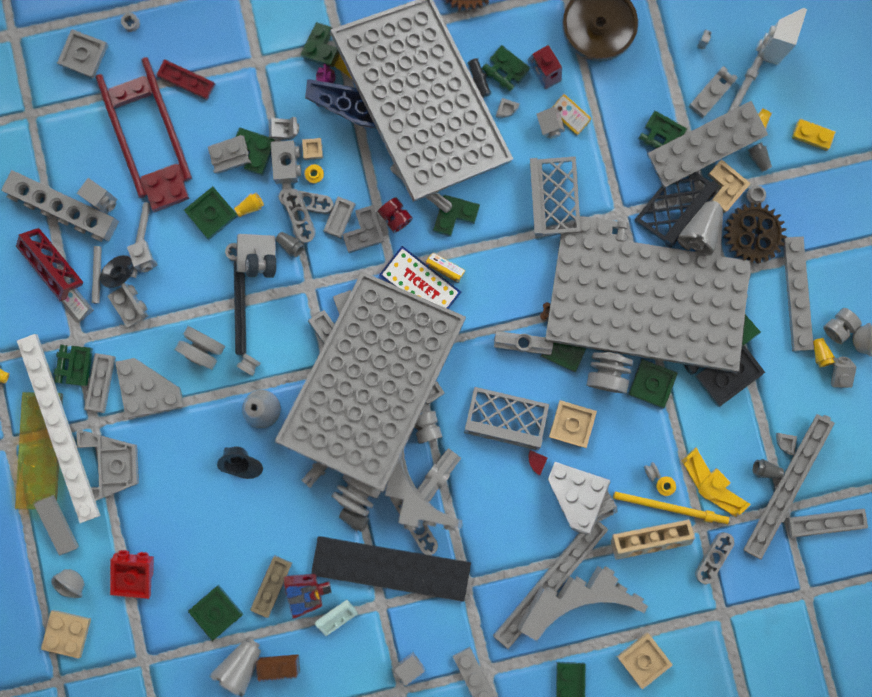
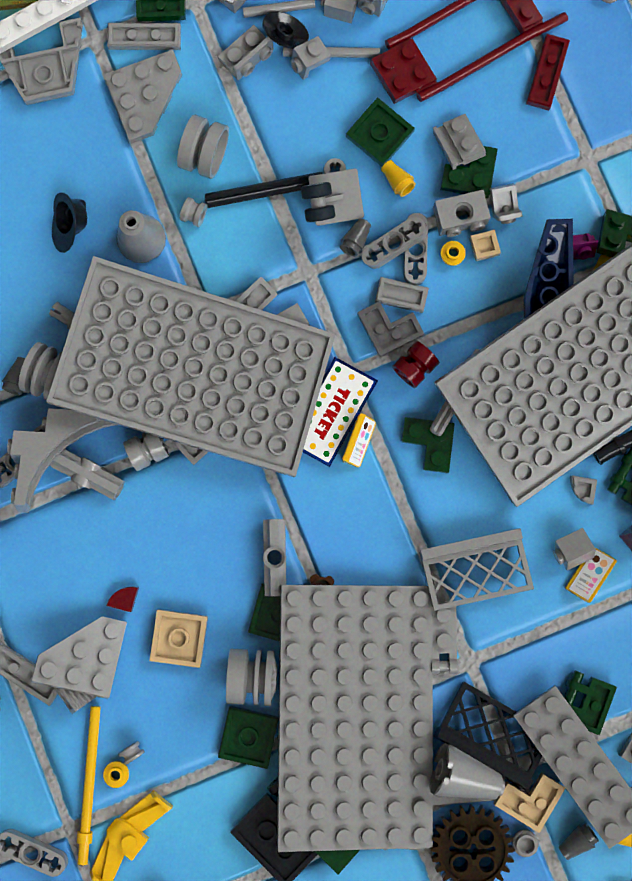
camera: 85 degrees right, 0 degrees up
light grey fence [464,387,549,451] -> none
tan brick [611,520,695,560] -> none

